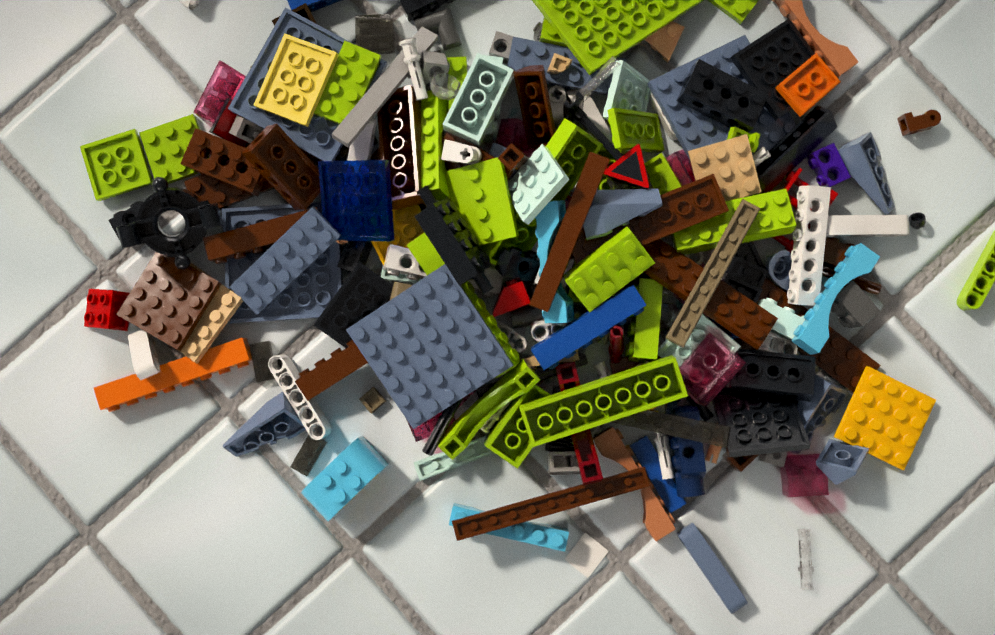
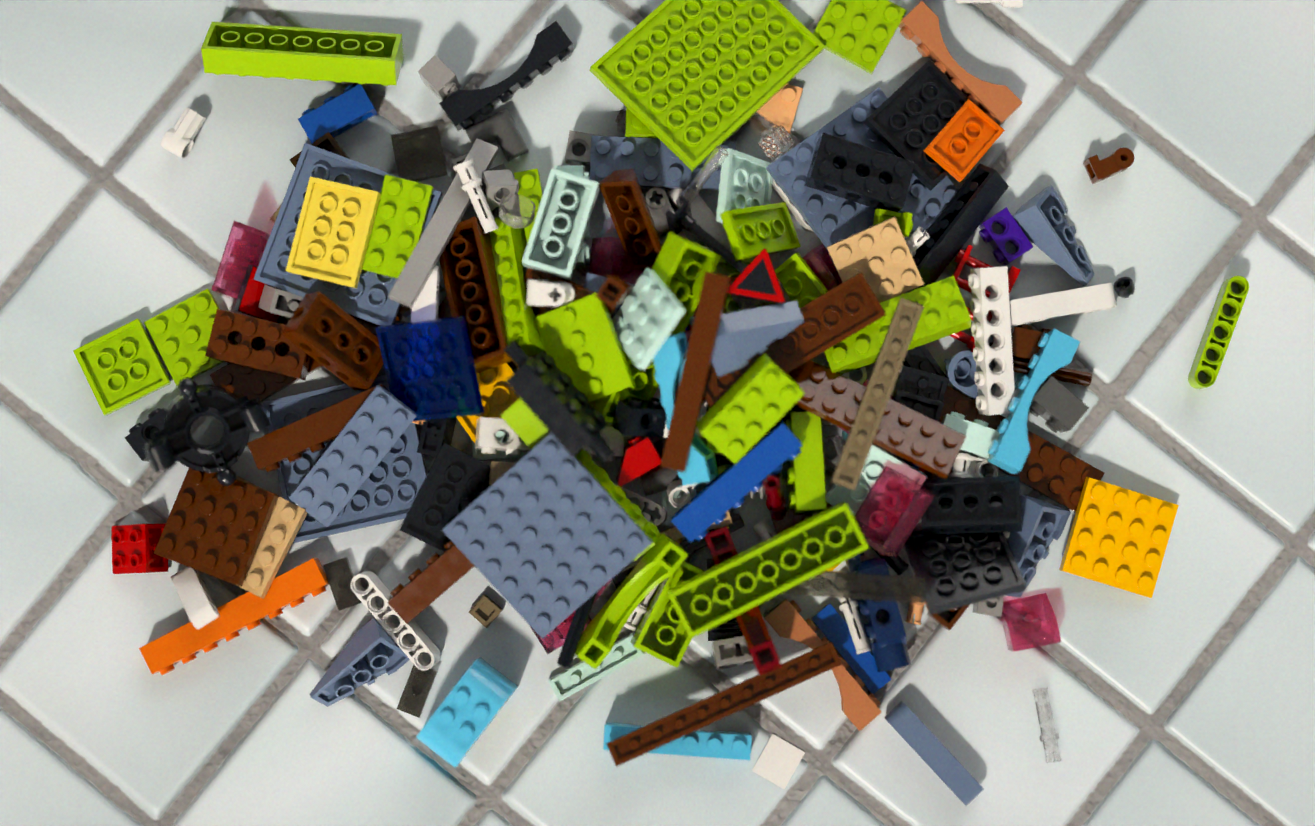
camera: 10 degrees left, 0 degrees up
tan tile [547,53,572,74] -> none
sand blue slope [816,439,869,485] -> none
none -> clear head [758,124,794,160]

